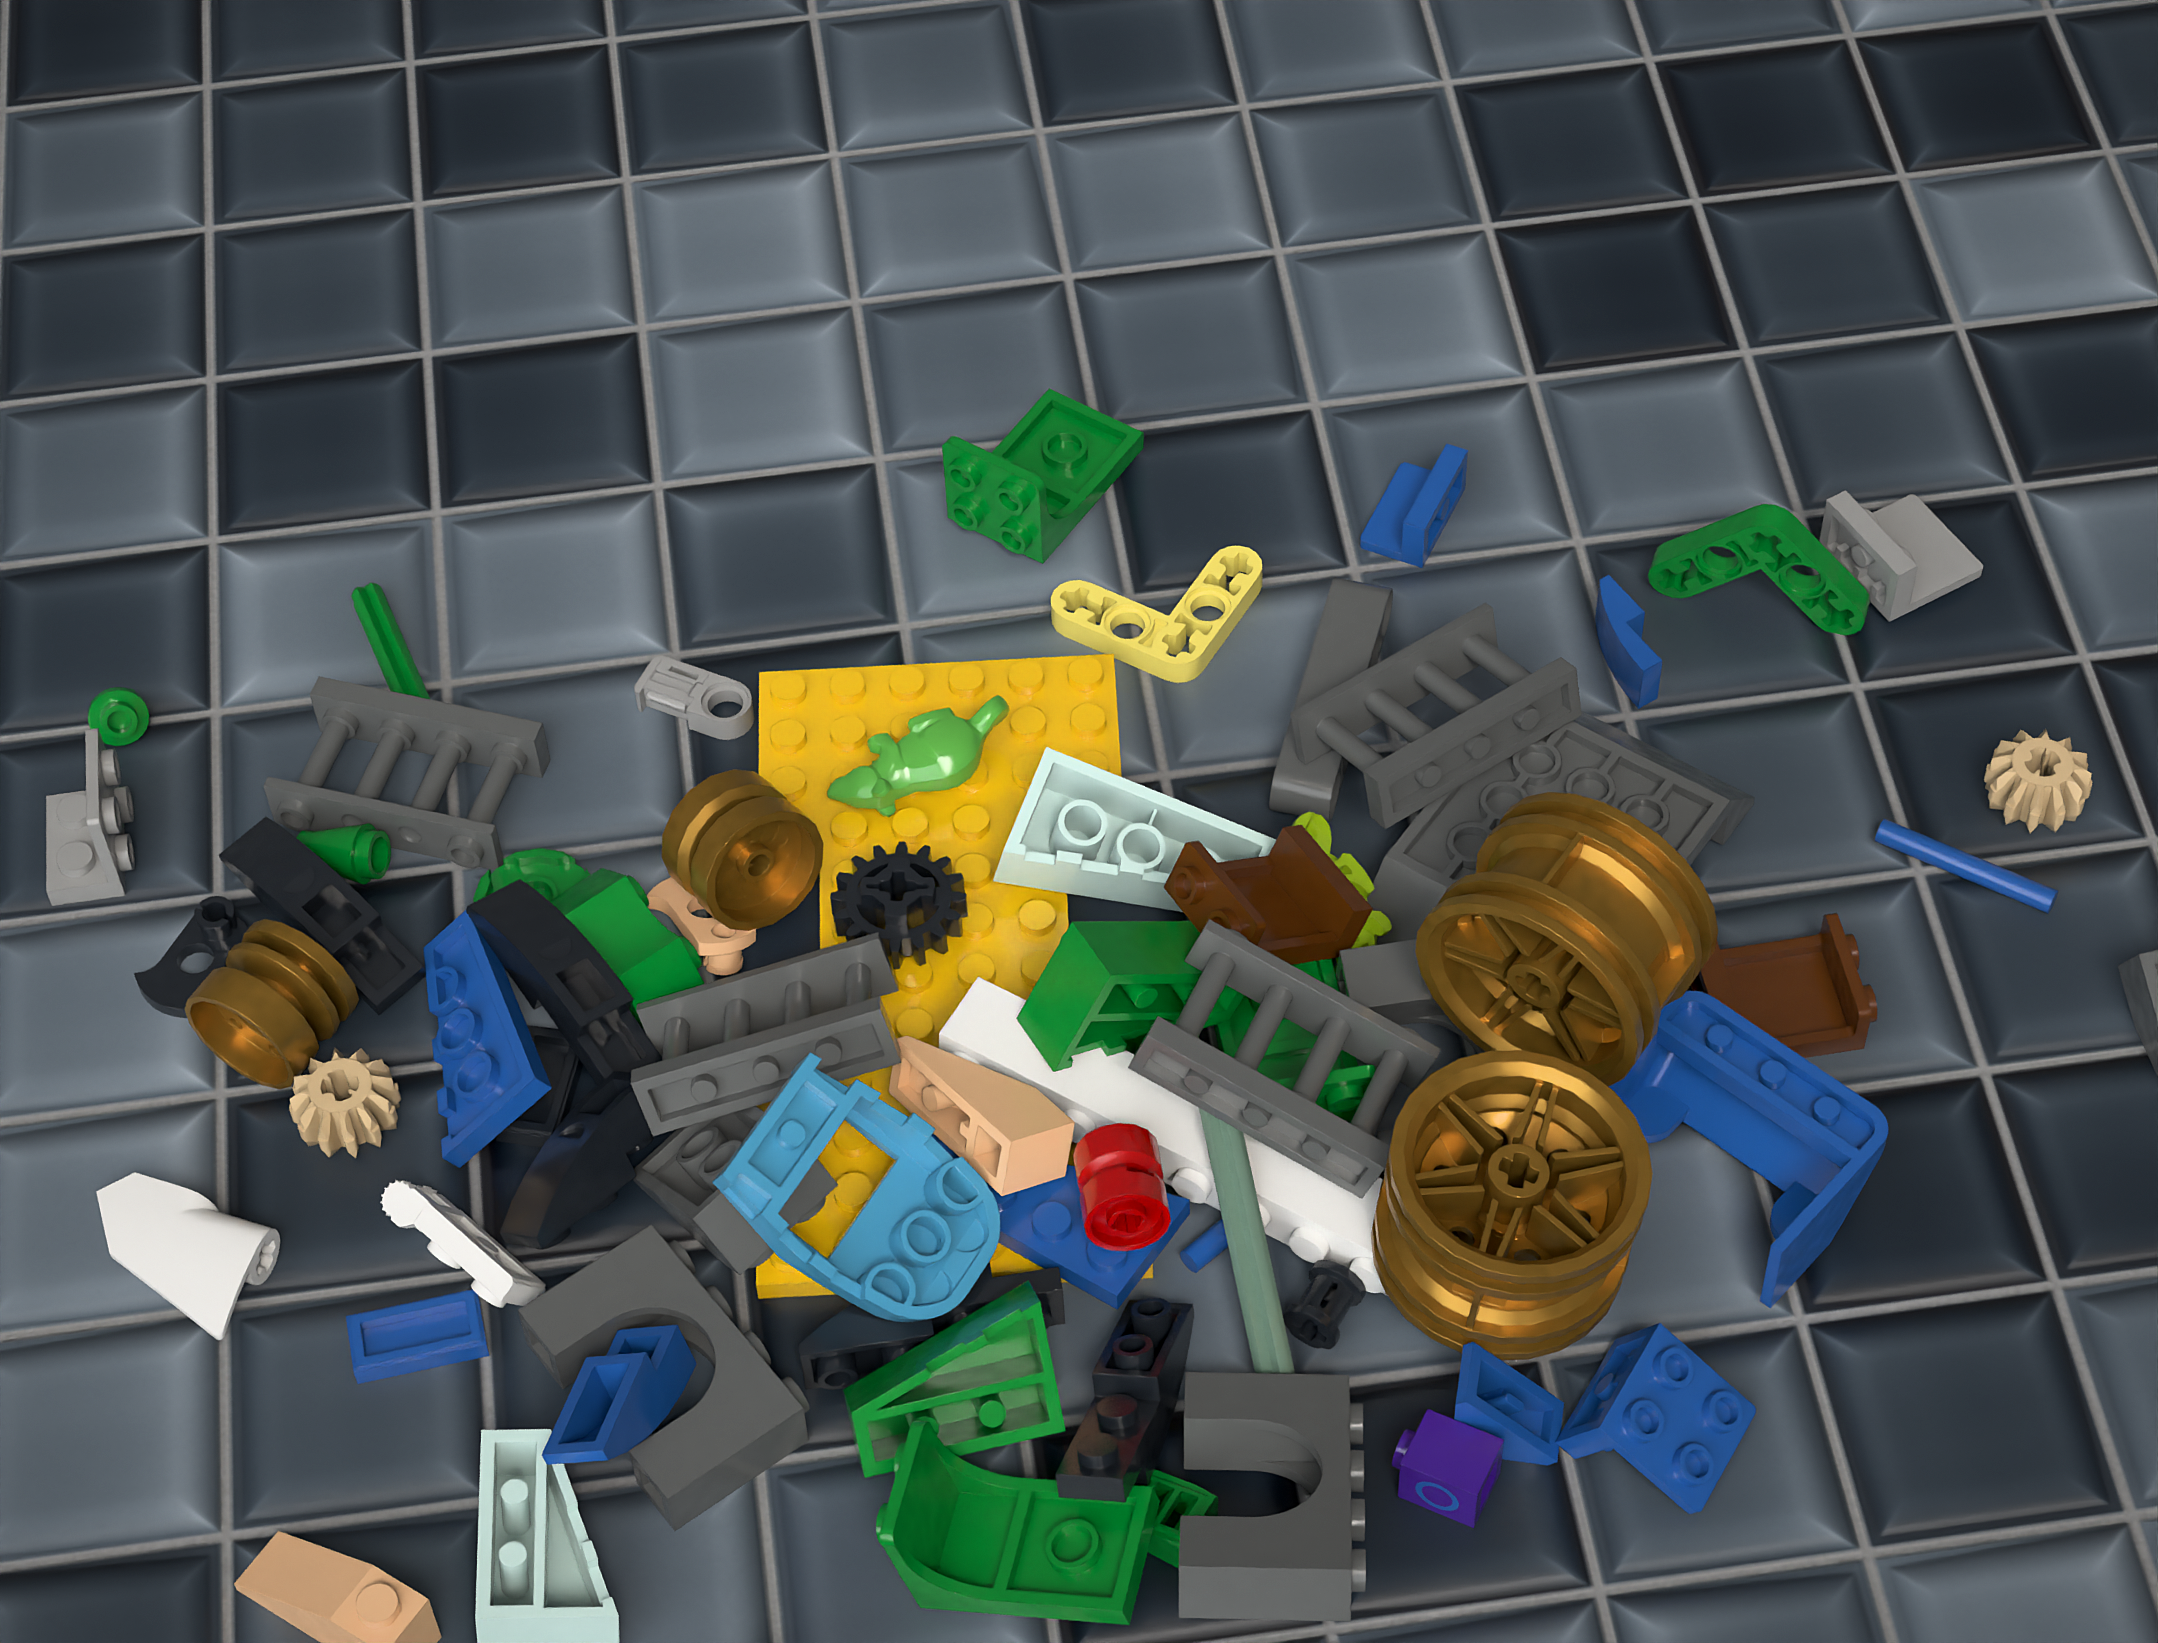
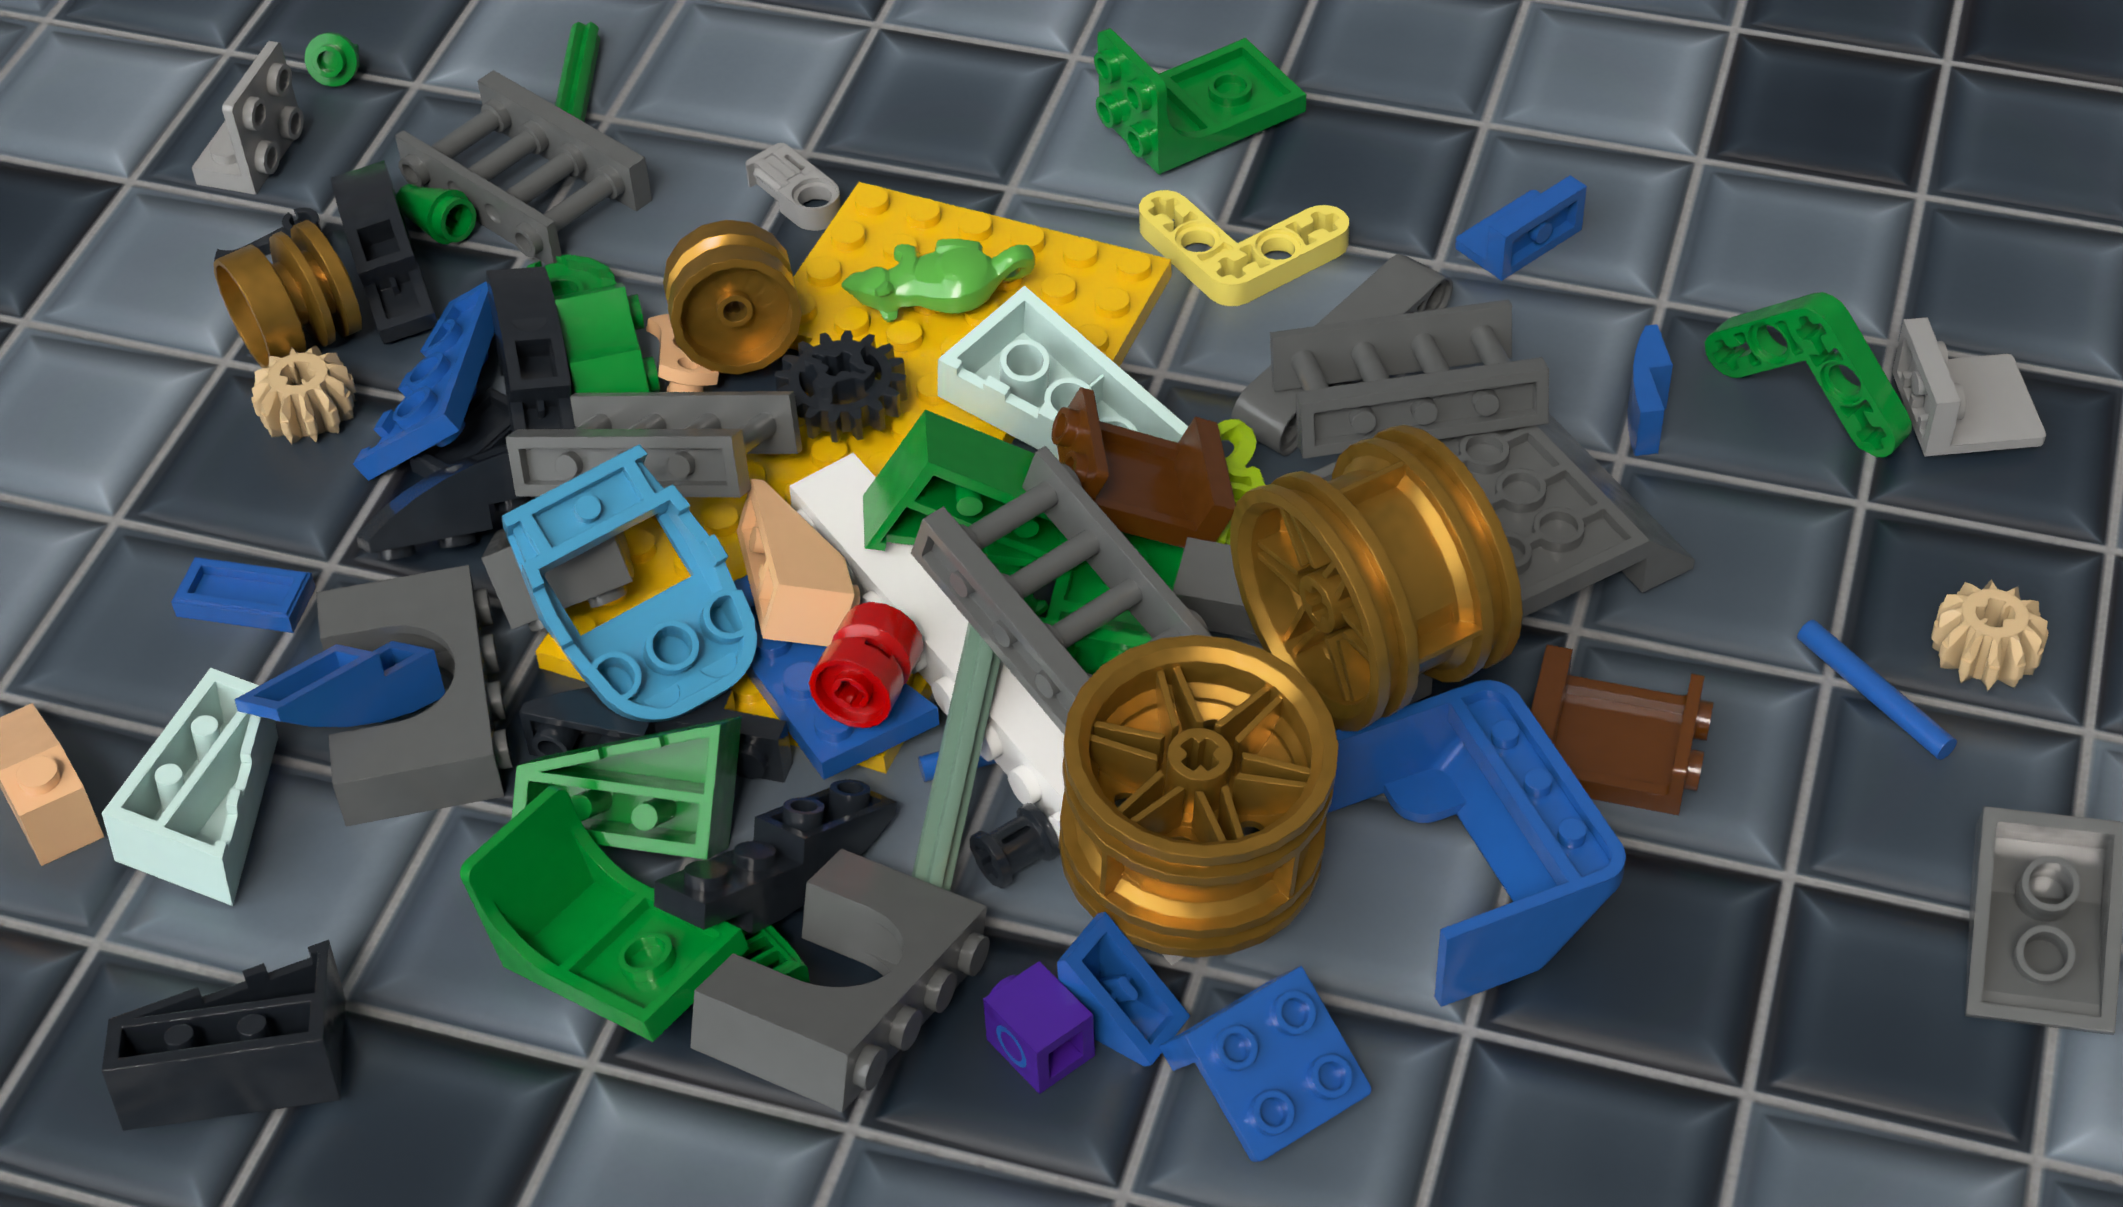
camera: 25 degrees right, 5 degrees down
white panel [96,1172,280,1340] -> none
white hinge [380,1180,546,1308] -> none

